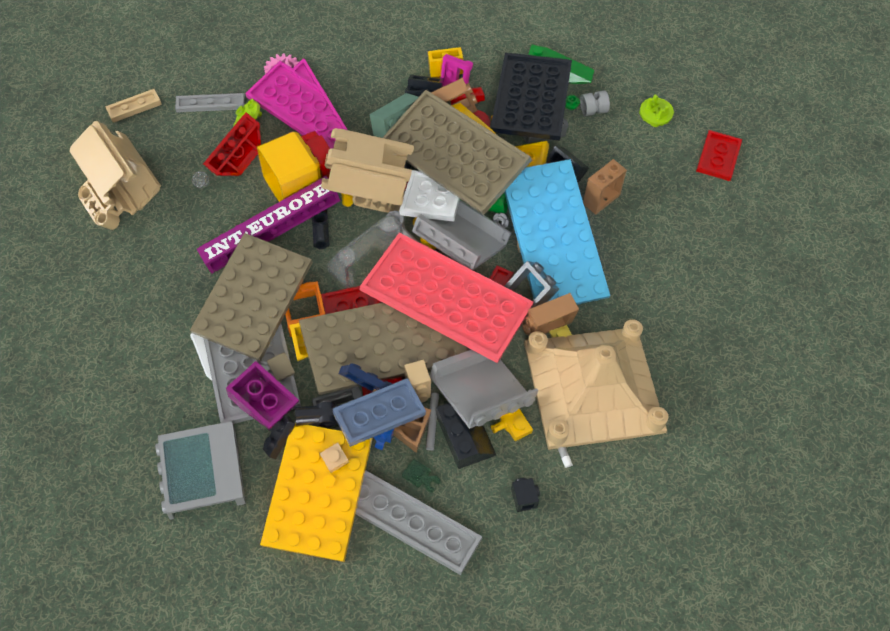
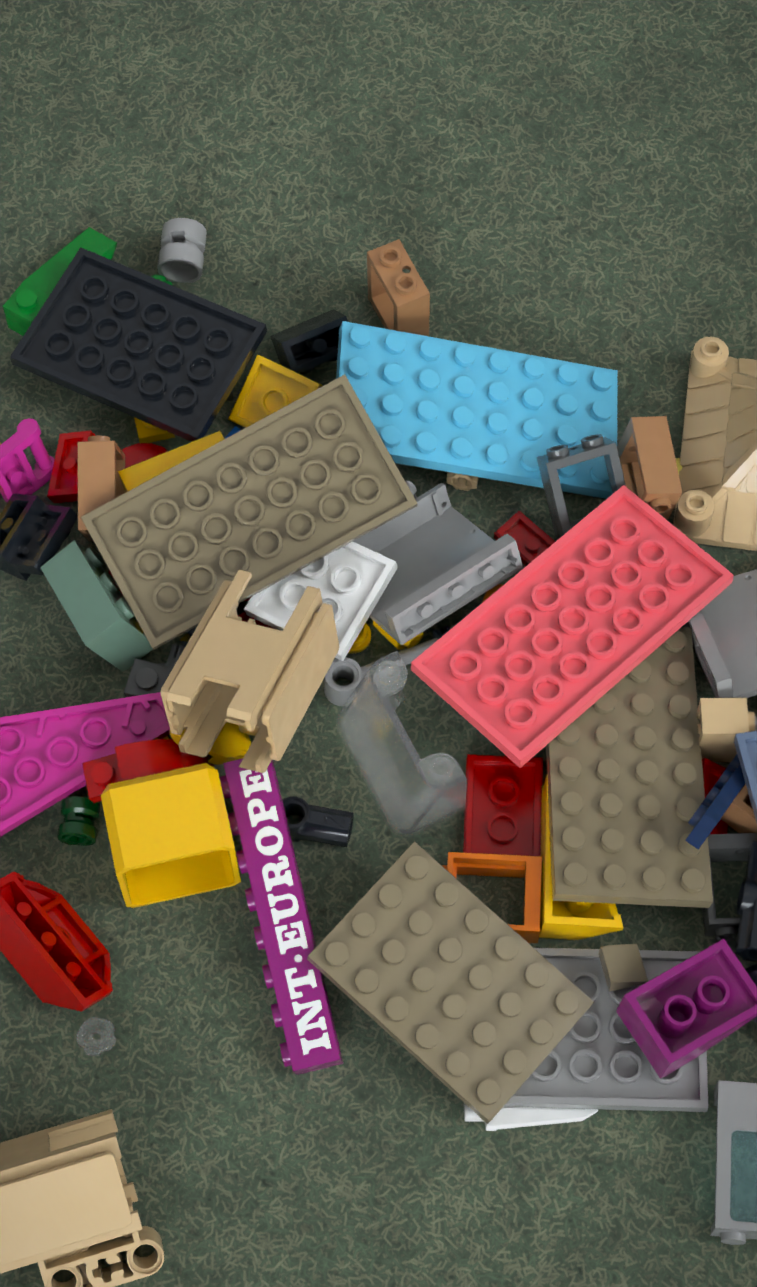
camera: 70 degrees left, 5 degrees up
lime plate [639,94,674,127] -> none
red tile [696,130,743,181] -> none

